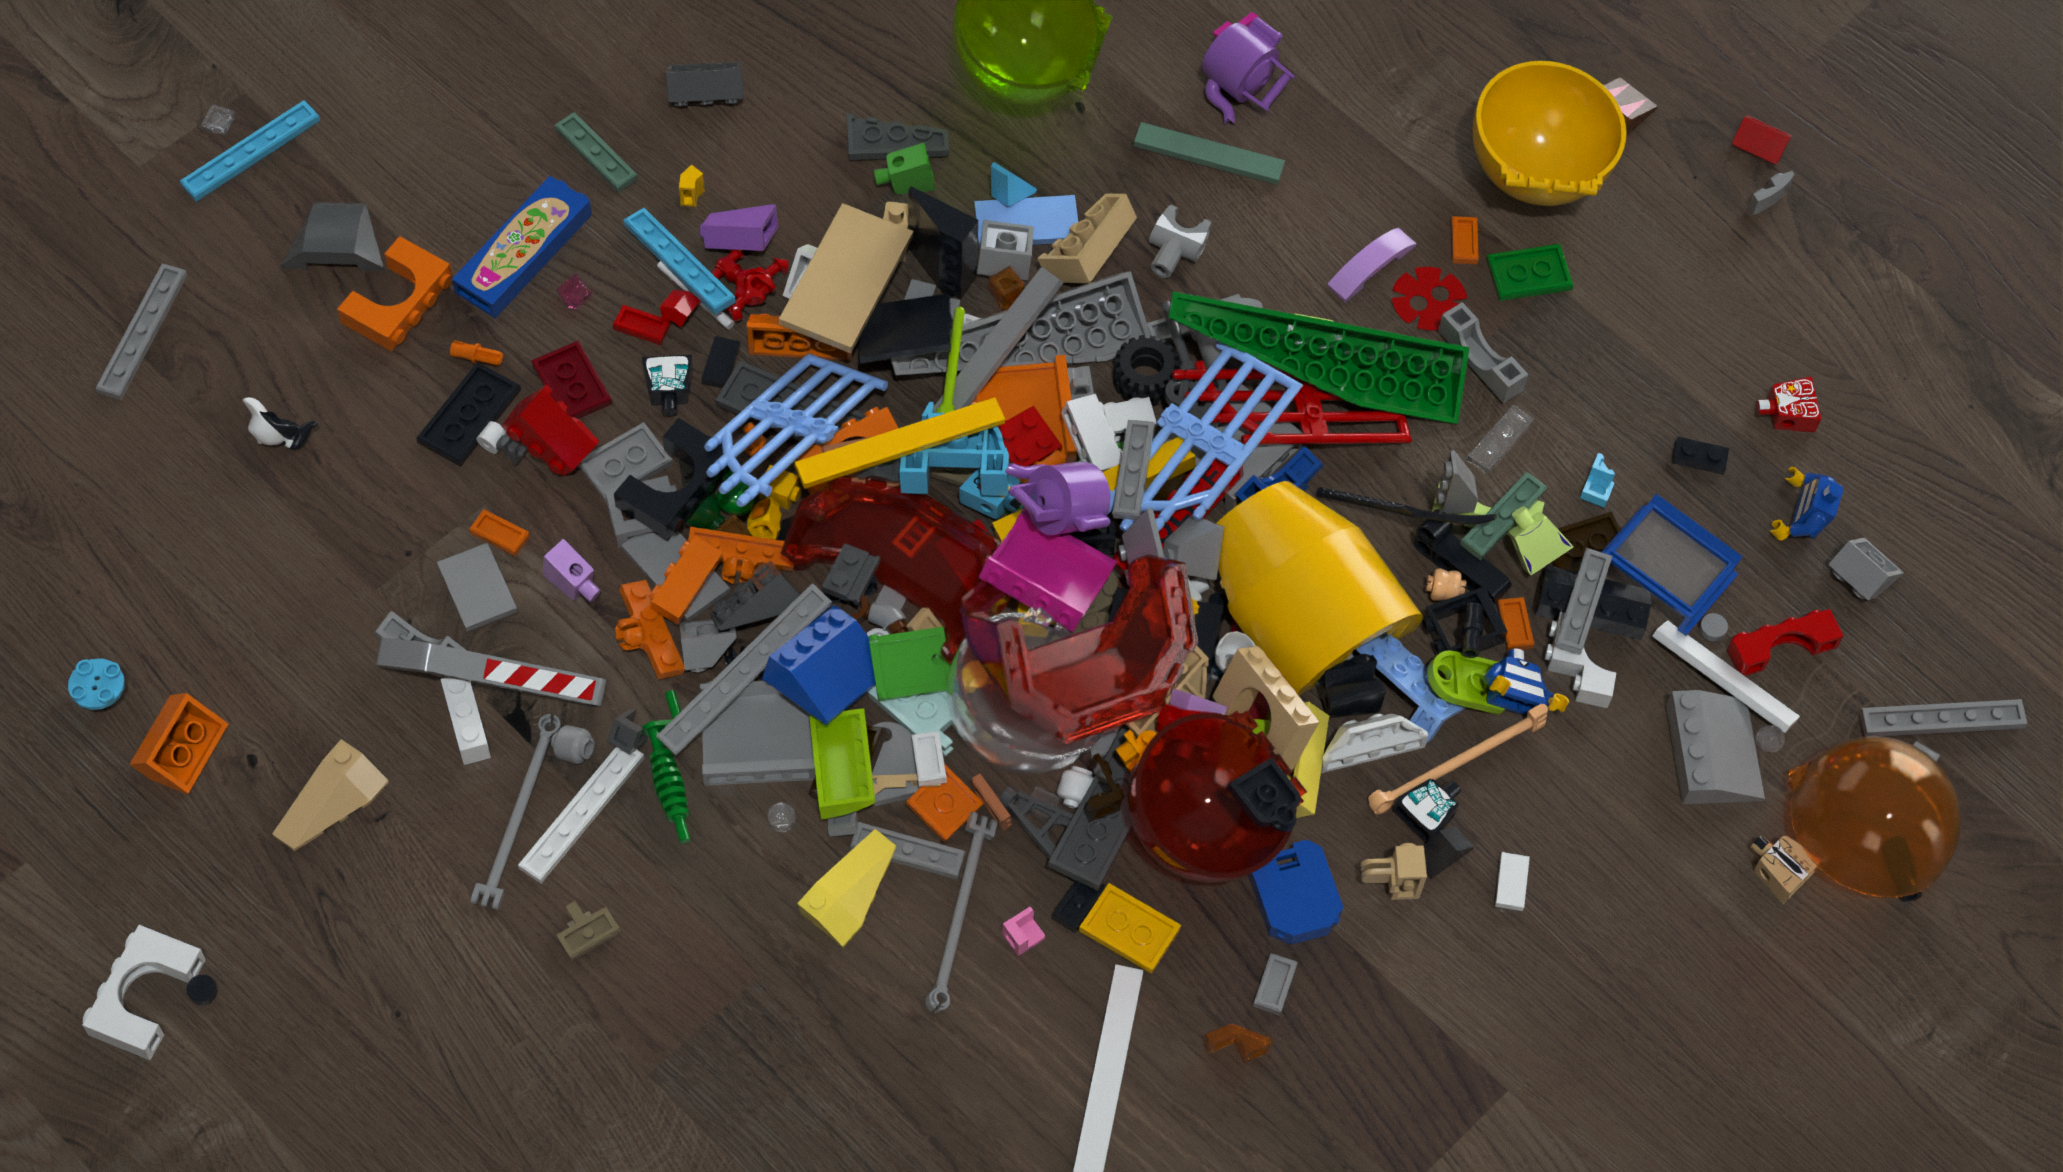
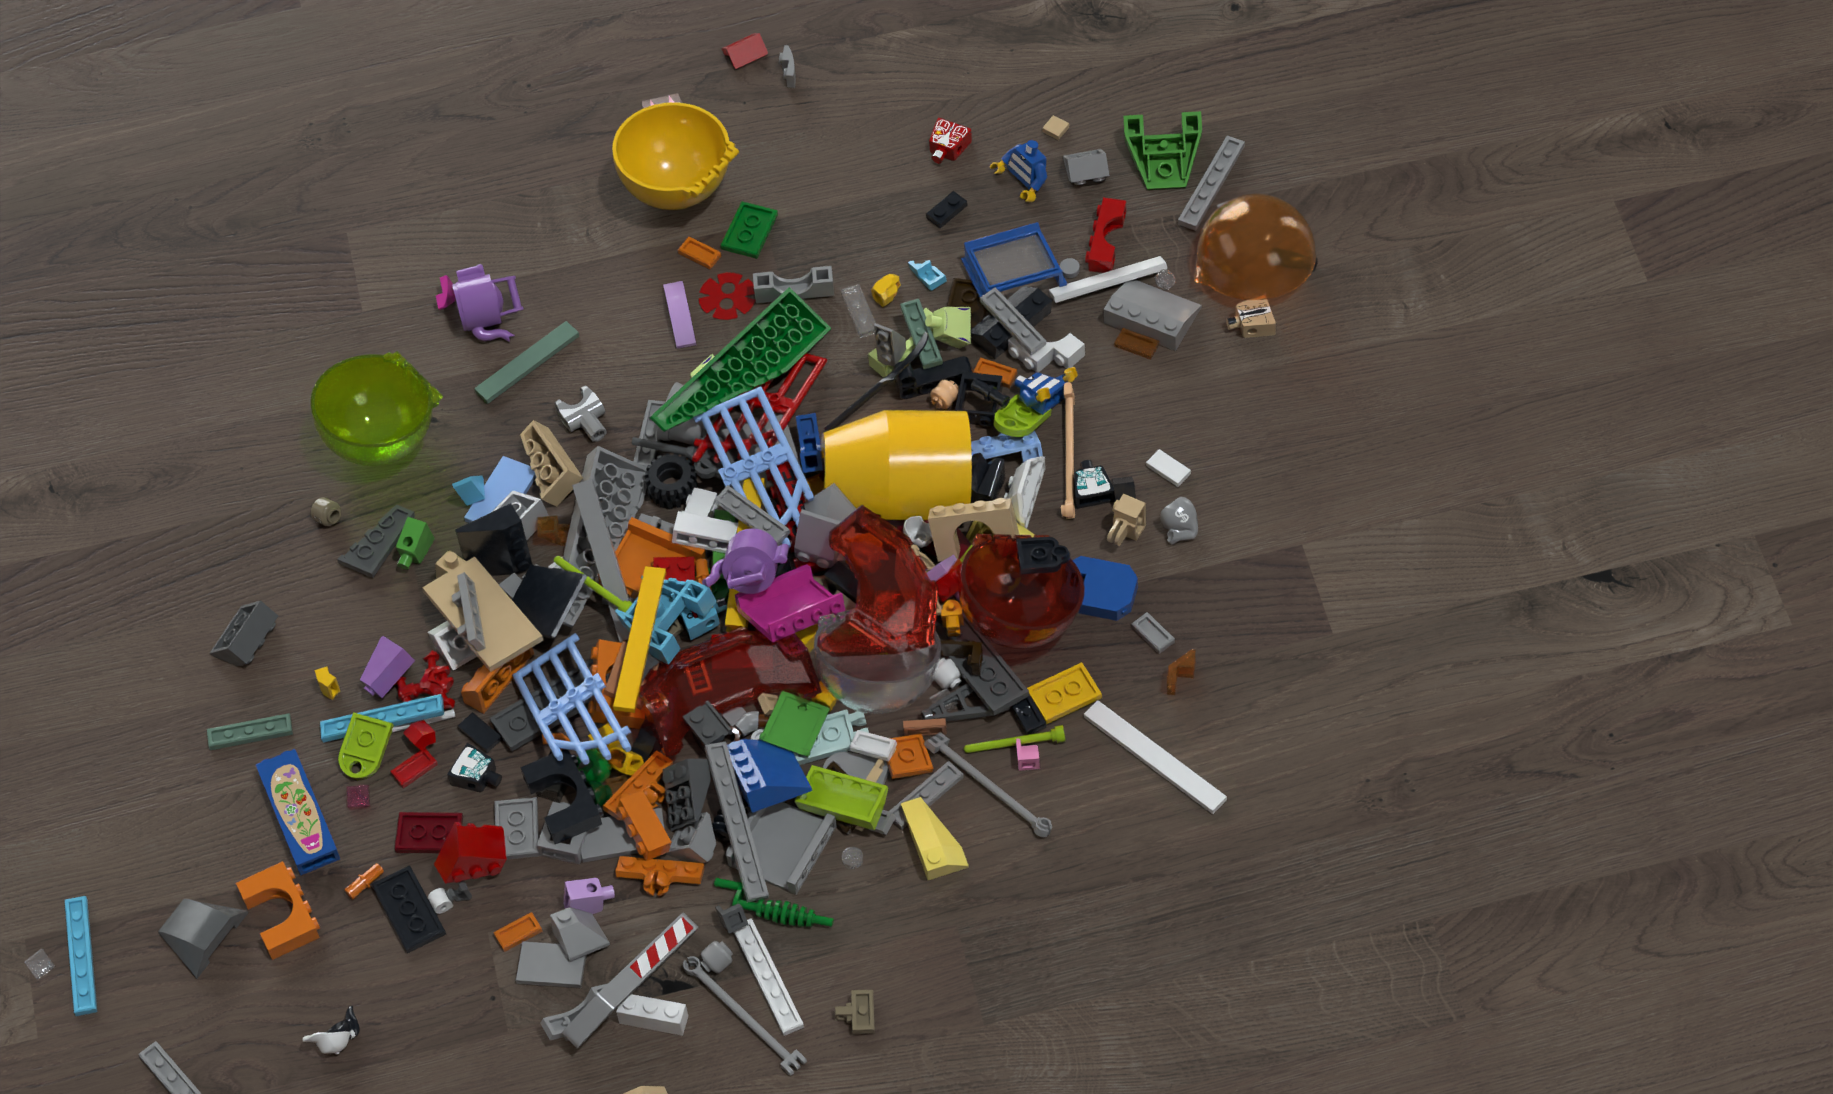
camera: 50 degrees left, 5 degrees down
none -> dark tan head [311,497,341,526]
none -> lime tile [338,712,394,780]
none -> light grey hinge [452,572,486,651]
none -> light grey slope [550,907,610,961]
none -> yellow rock [871,274,901,307]
none -> lime piece [964,725,1066,753]
none -> tan tile [1042,115,1069,140]
none -> clear orange tile [1114,328,1159,360]
none -> bright green wedge [1123,111,1202,190]
none -> light grey piece [1160,497,1198,545]

